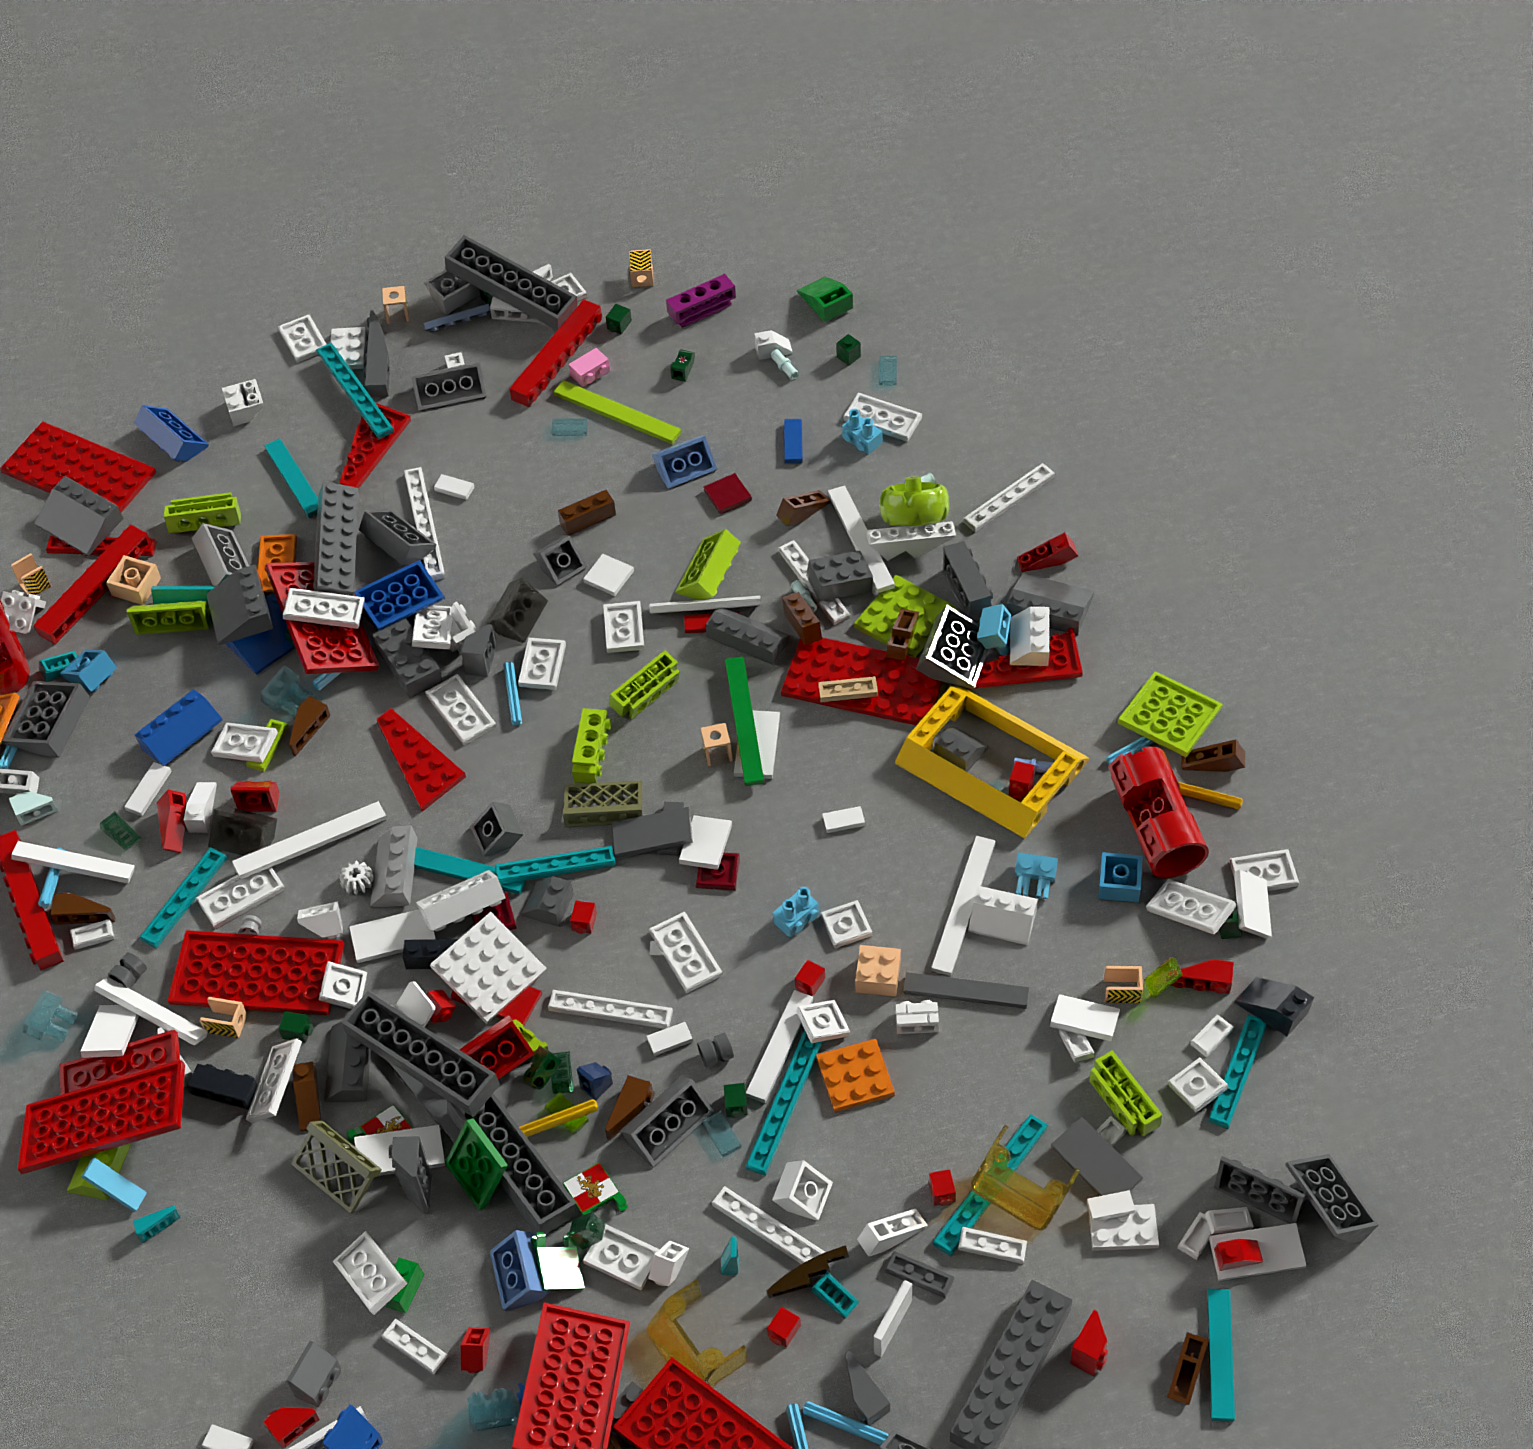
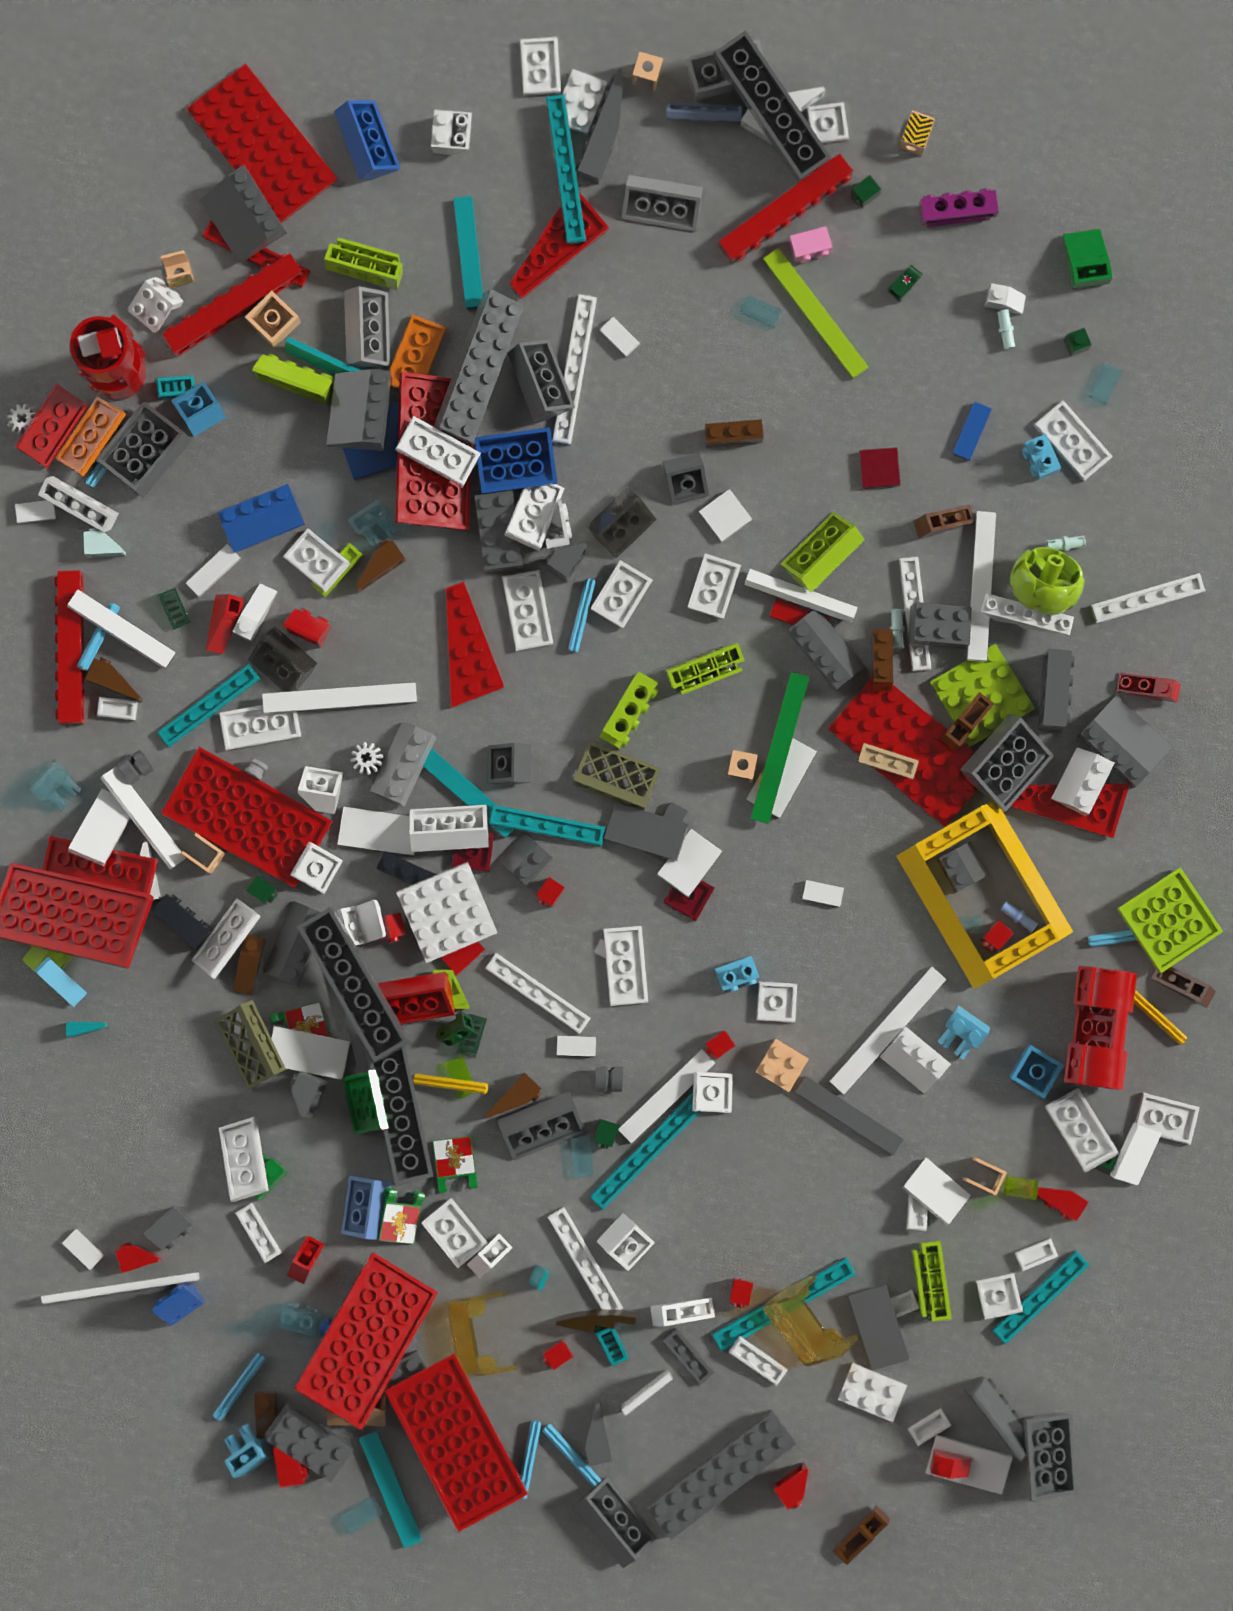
camera: 20 degrees right, 30 degrees up
white plate [445,352,465,368] -> none
clear green brick [568,1211,606,1250] -> none
dark blue slope [577,1062,613,1101] -> none
medium blue slope [652,436,717,488] -> none
orange plate [816,1038,895,1113] -> none
white brick [896,1000,939,1034] -> none
medium azure brick [977,604,1011,656] -> none
white tile [1087,1190,1135,1222] -> none
white tile [1205,1207,1254,1234] -> none
teal tile [1207,1288,1235,1422] -> none
black slope [1234,977,1314,1037] -> none

